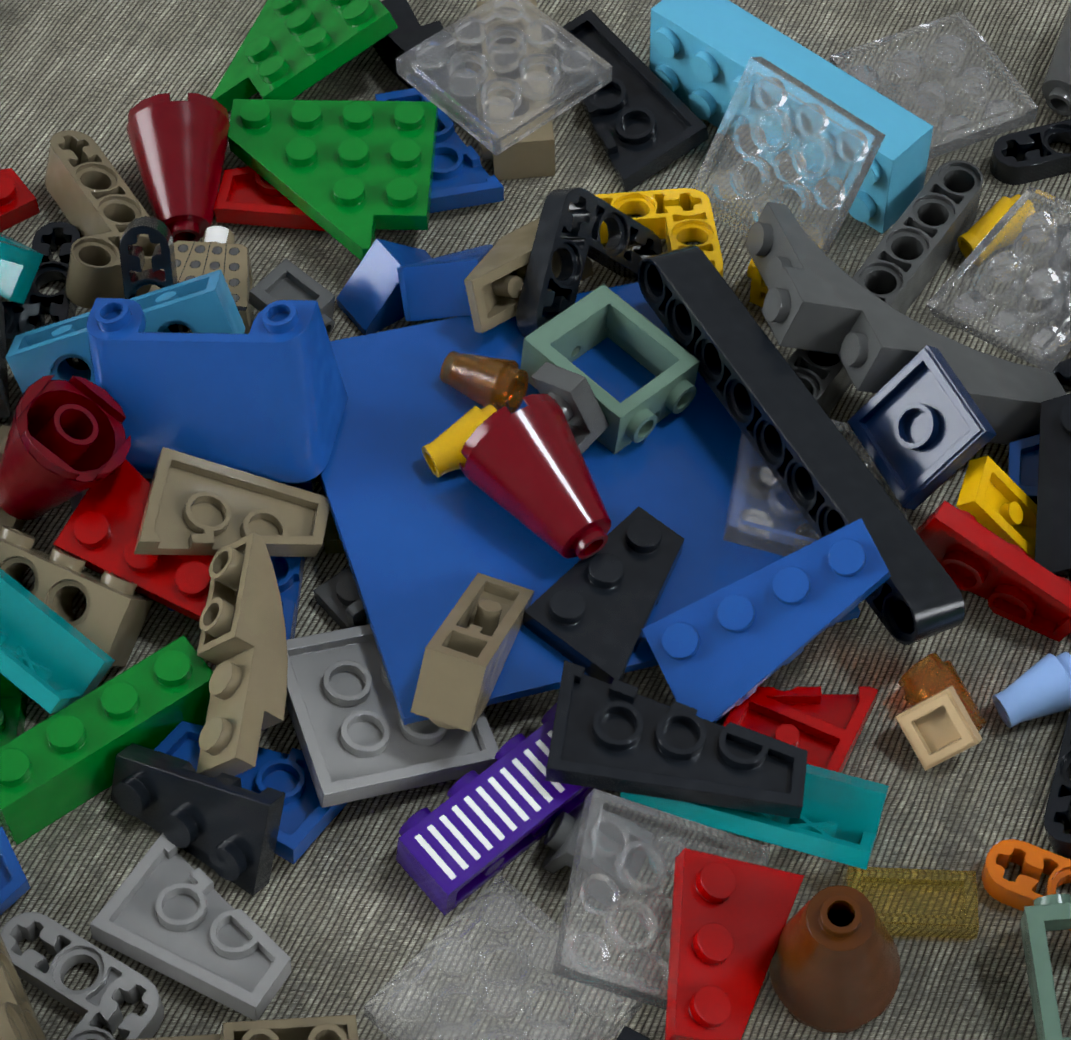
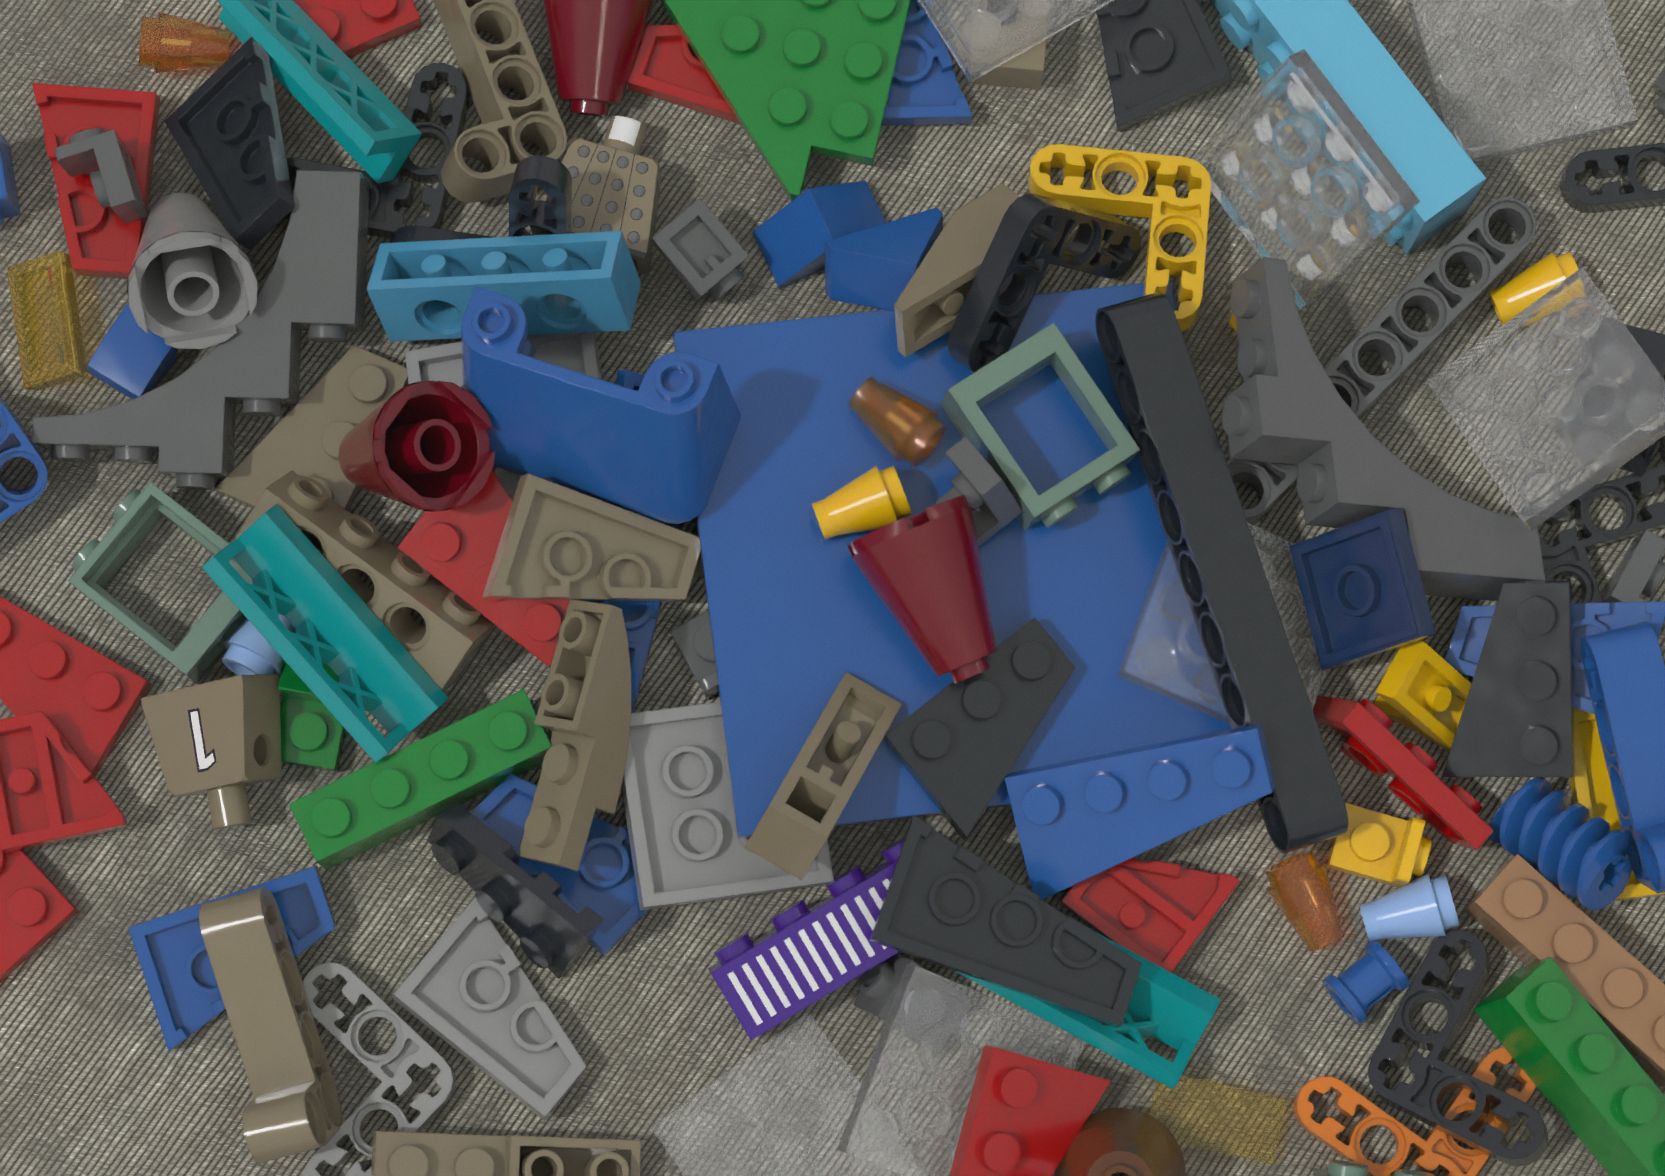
camera: 10 degrees right, 25 degrees up
tan tile [895,685,983,771] -> none
none -> blue bush [1322,940,1410,1026]
none -> yellow bracket [1326,803,1432,888]

